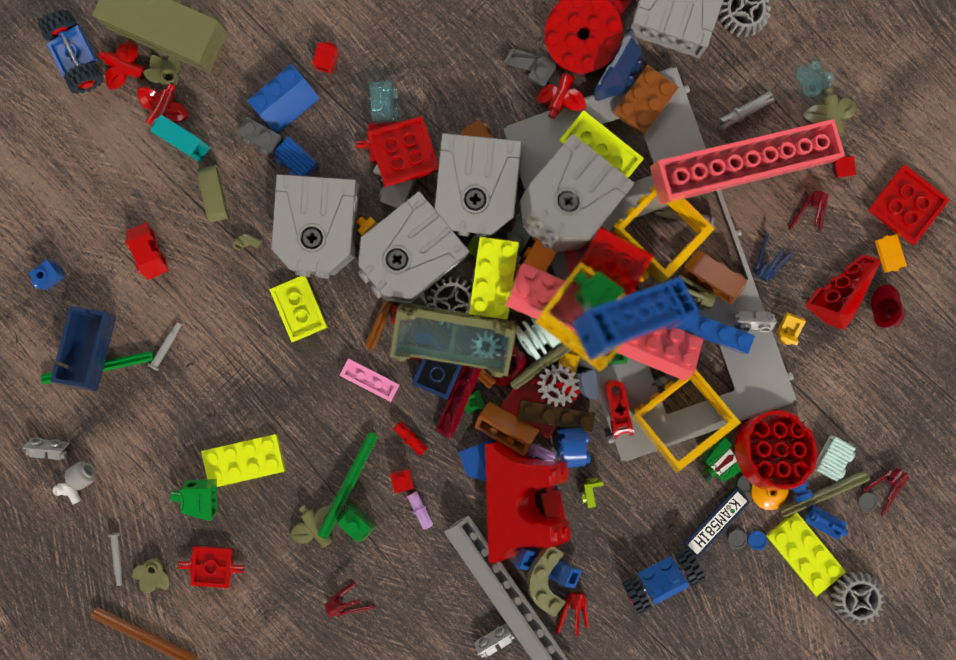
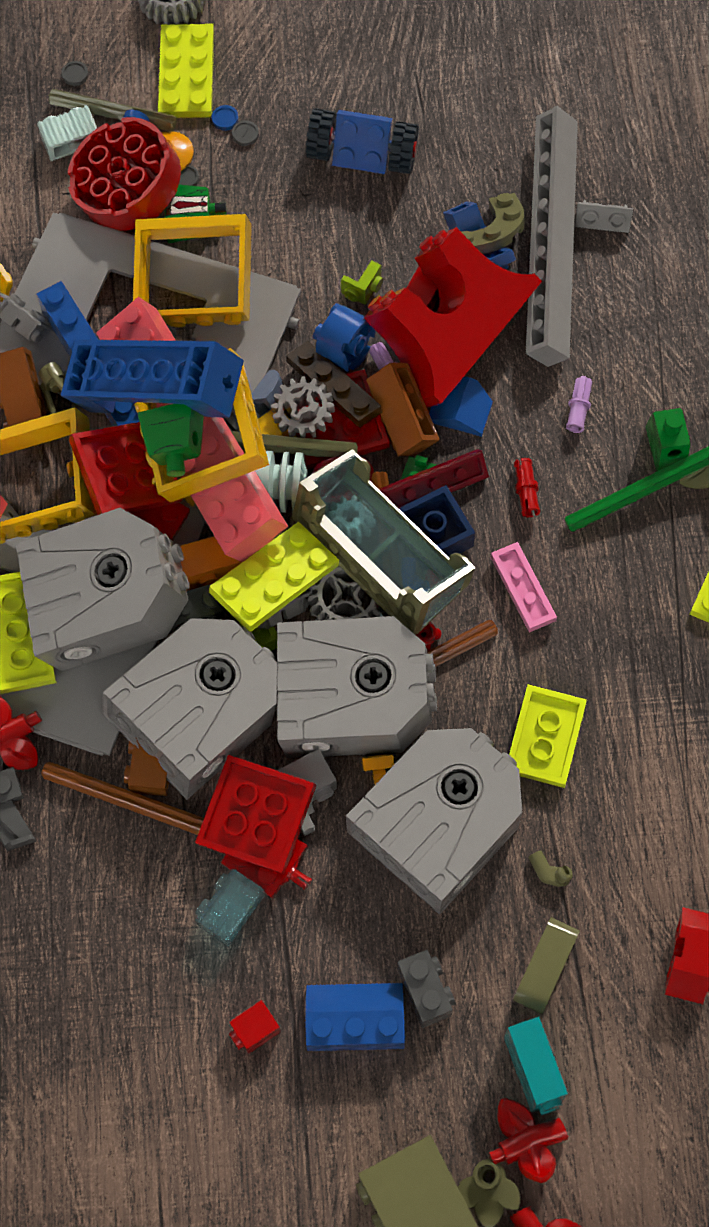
camera: 140 degrees left, 20 degrees down
blue brick [273,136,319,177] -> none
red brick [390,468,415,494] -> none
red plant [556,592,589,636] -> none
red piece [603,380,634,439] -> none
tile [683,488,750,557] -> none
blue hinge [805,505,848,540] -> none
dark red plant [863,468,909,516] -> none
none -> dark orange axle [41,762,204,835]

